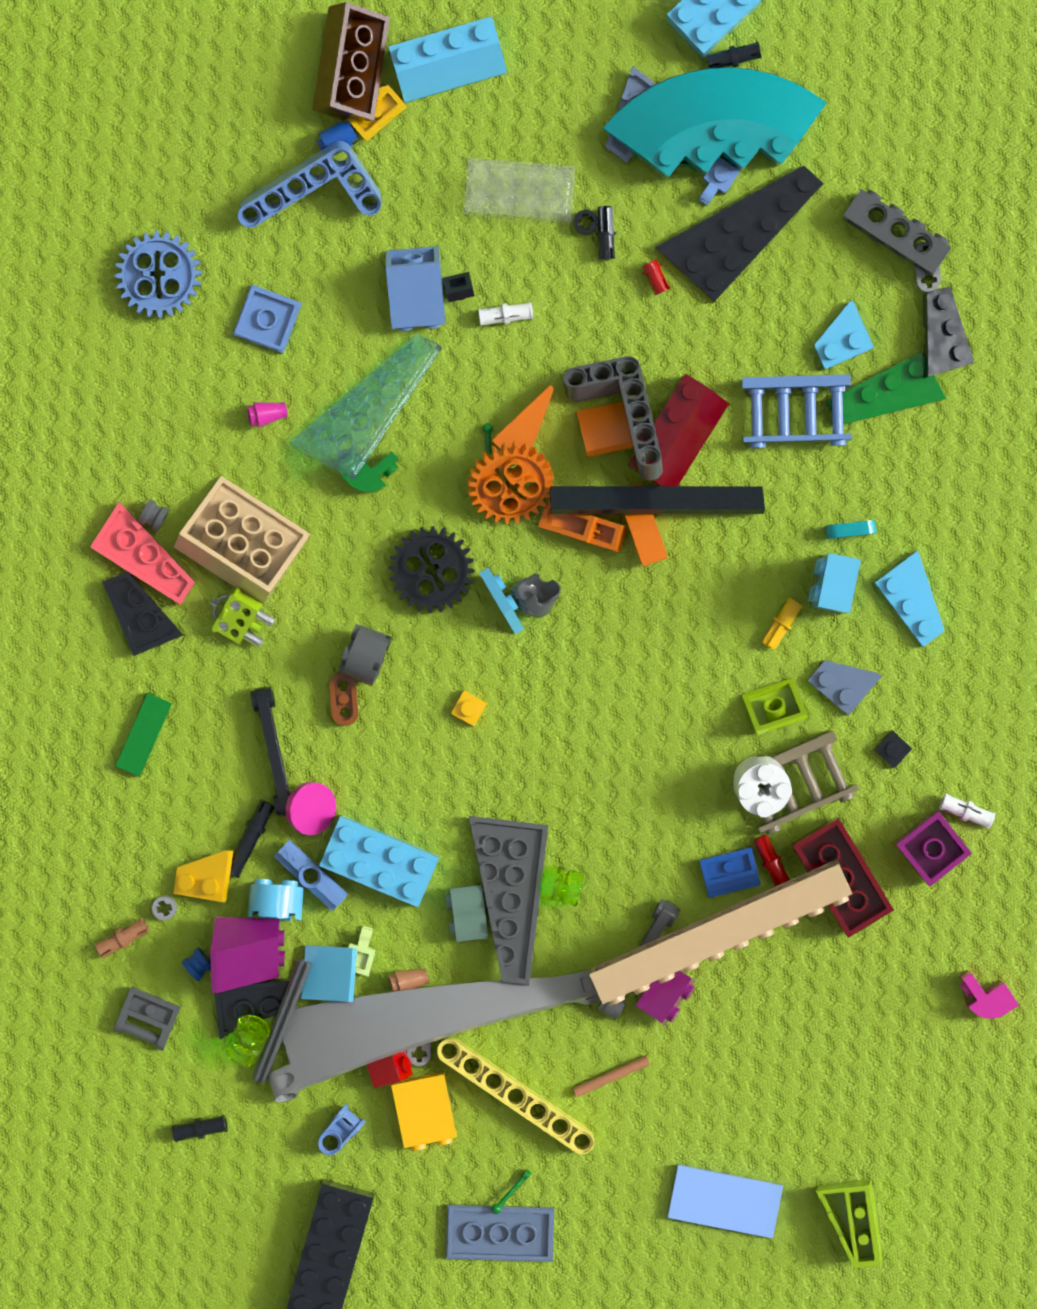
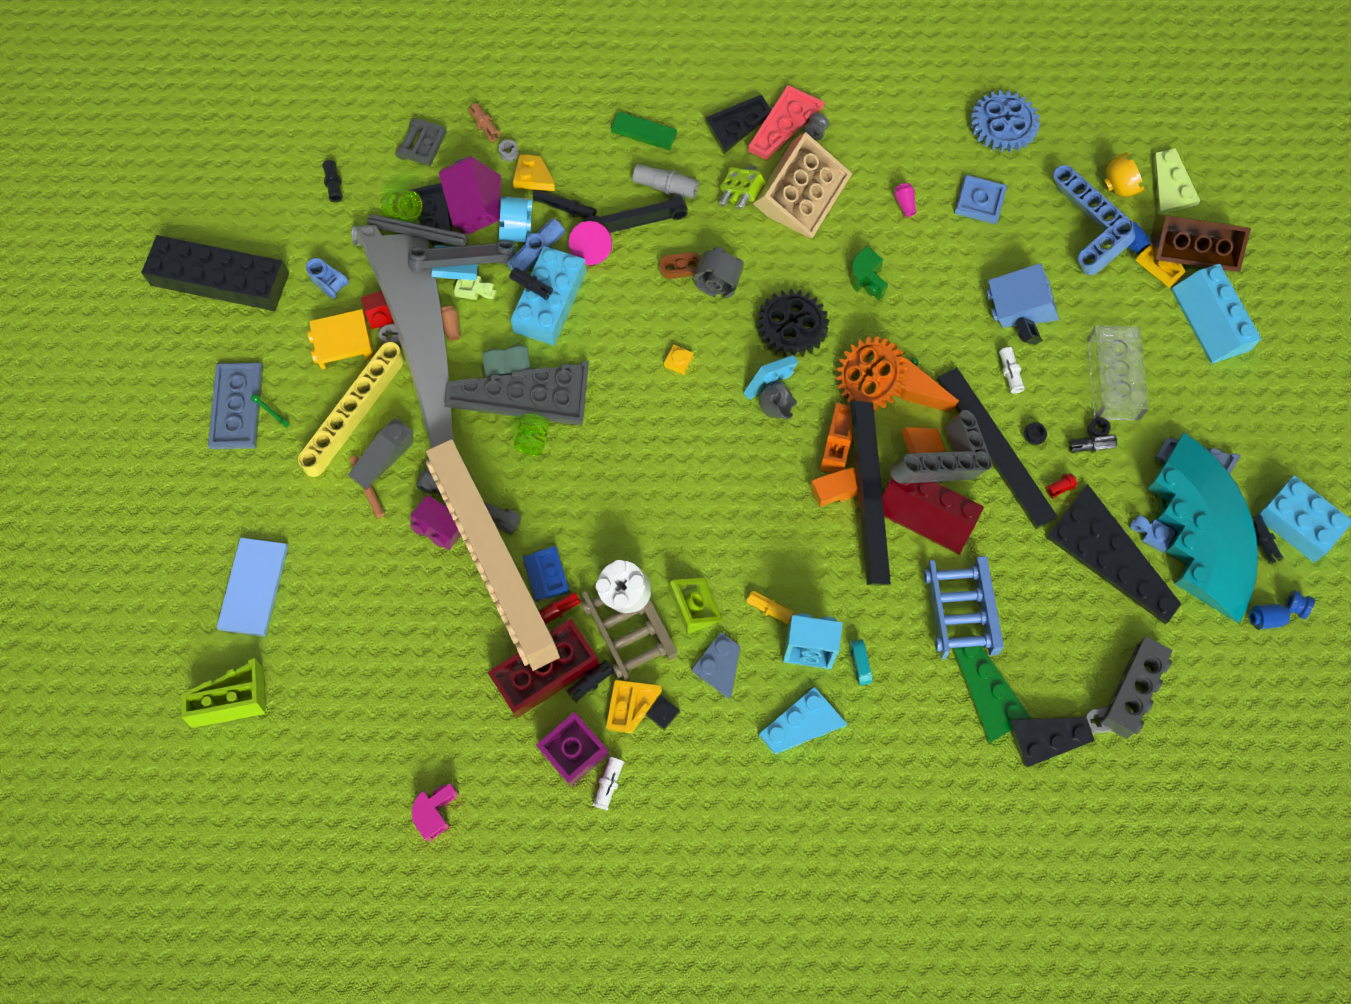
camera: 90 degrees right, 20 degrees down
clear light blue wing [290,333,442,480] -> none
medium azure wing [814,301,874,370] -> none
none -> dark grey slope [348,418,413,490]
none -> dark grey piece [408,240,515,272]
none -> black axle [509,267,553,300]
none -> black pin [566,660,614,703]
none -> yellow wing [606,680,662,733]
none -> light grey piece [633,164,699,199]
none -> black tile [937,368,1058,529]
none -> black plate [1023,423,1047,445]
none -> yellow cylinder [1103,152,1144,197]
none -> yellowish green wing [1153,148,1200,214]
none -> blue brick [1249,604,1290,630]
none -> blue wheel [1285,590,1315,620]

